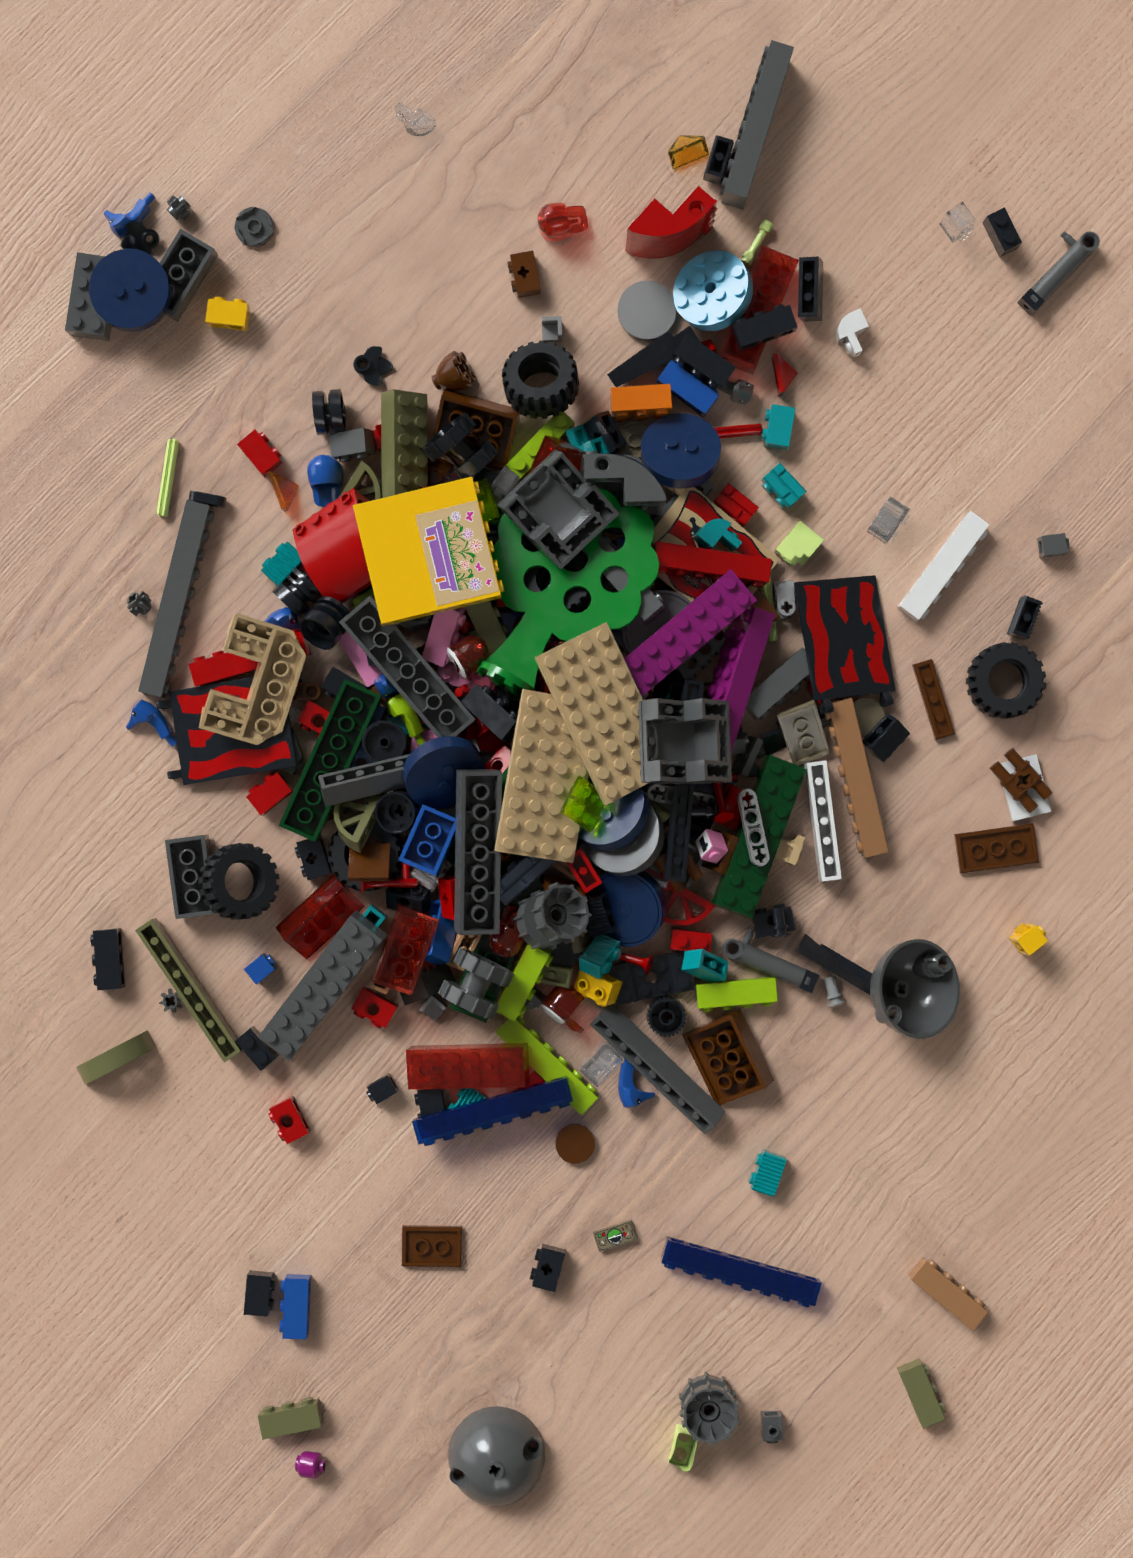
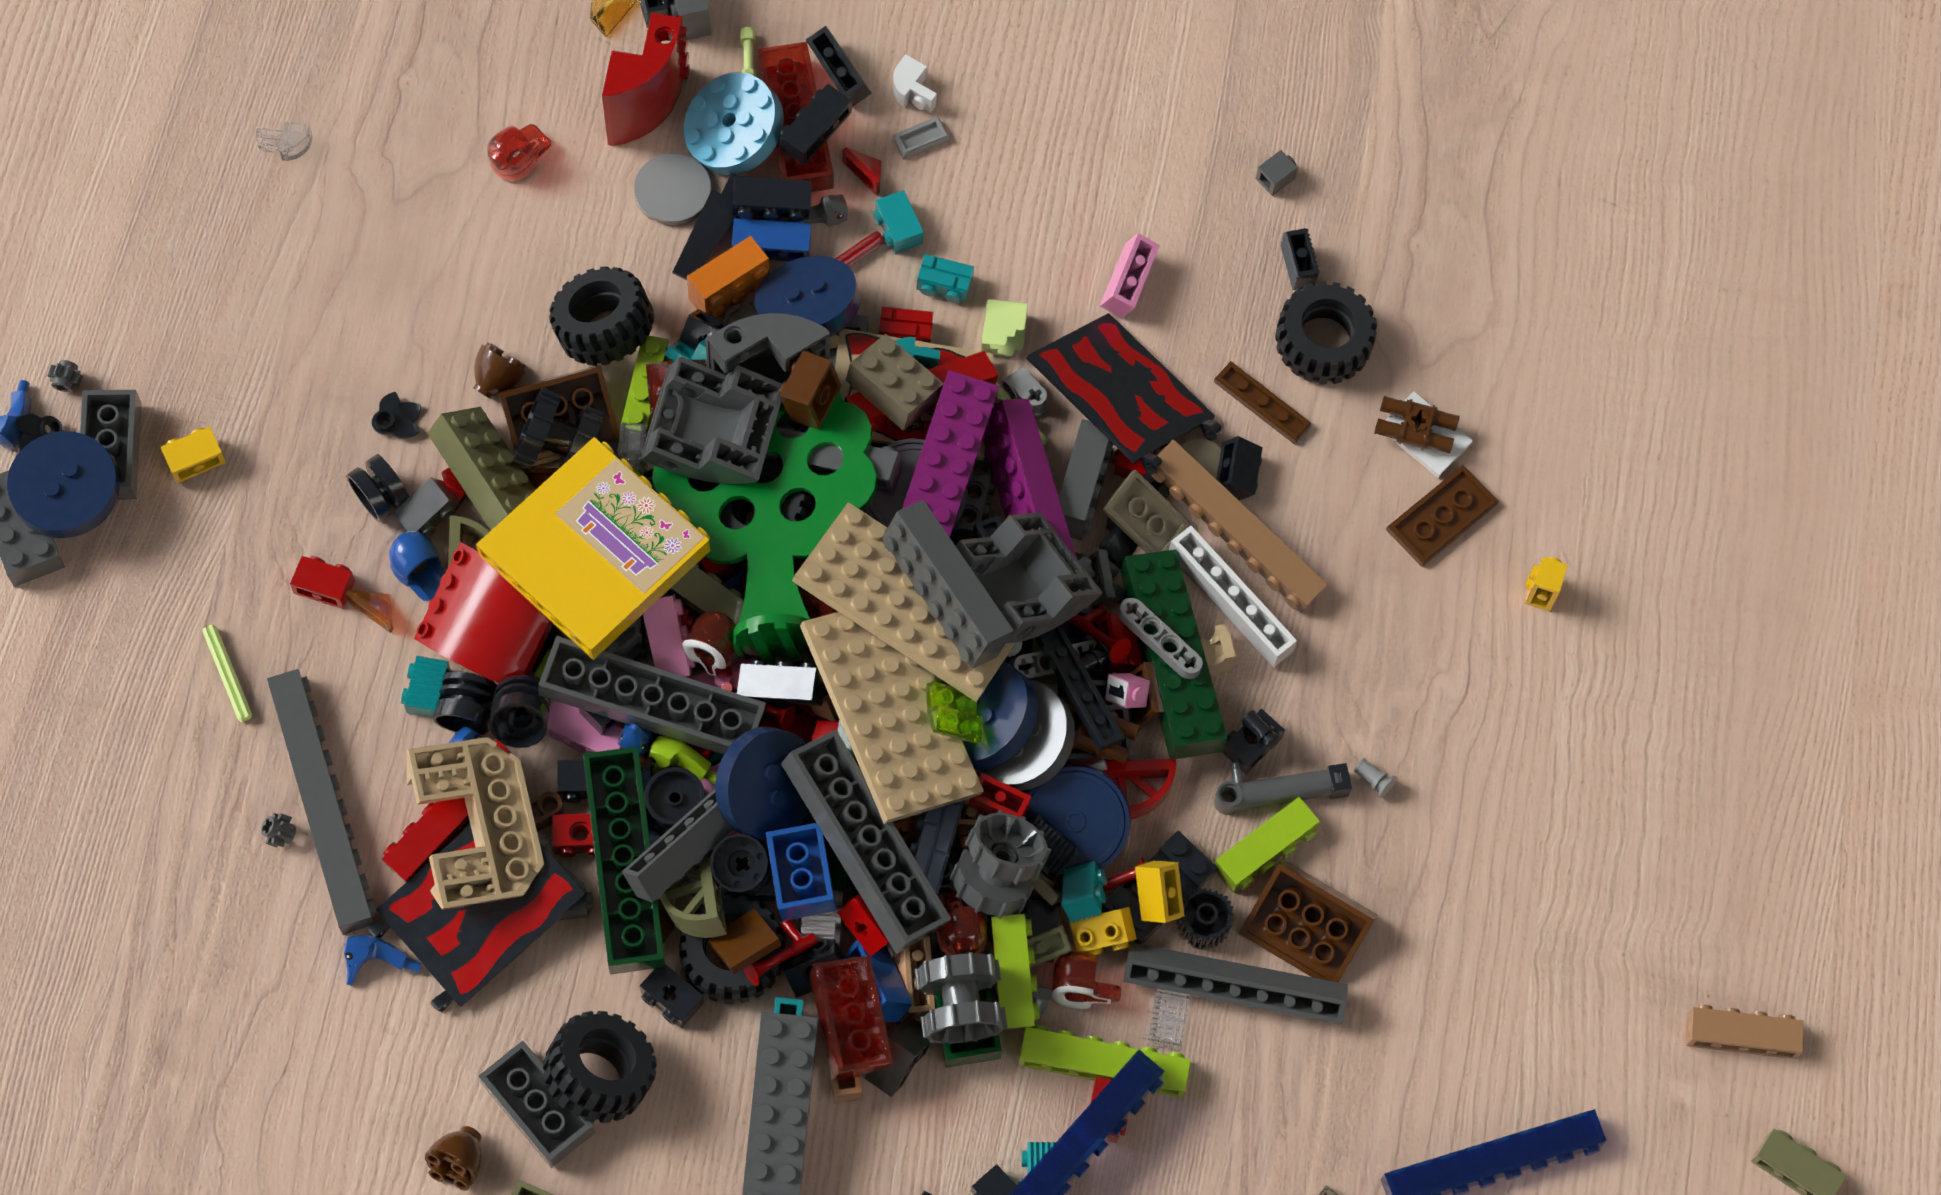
camera: 40 degrees left, 20 degrees down
black beam [188,491,227,508] -> none
dark grey tile [234,207,274,247] -> none
blue brick [244,953,277,984] -> none
red brick [246,772,294,816] -> none
clear red slope [275,874,365,959] -> none
red brick [351,986,399,1029] -> none
clear red brick [406,1043,530,1090] -> none
light grey panel [419,995,448,1022] -> none
reddish brown brick [507,250,541,298] -> none
light grey panel [542,316,562,342] -> none
reddish brown tile [556,1123,595,1164] -> none
blue animal [618,1058,655,1108] -> none
red brick [669,928,712,952] -> none
teal brick [682,949,729,983] -> none
teal brick [748,1149,787,1197] -> none
black wedge [795,934,872,995] -> none
clear brick [866,496,910,544] -> none
dark grey piece [870,939,960,1039] -> none
white brick [897,510,990,622] -> none
none -> reddish brown piece [425,1126,482,1191]
none -> reddish brown brick [779,351,842,430]
none -> dark tan brick [845,334,944,431]
none -> dark grey brick [882,500,1014,670]
none -> light grey tile [892,116,949,160]
none -> bright pink brick [1100,233,1160,318]
none -> yellow brick [1135,861,1184,923]

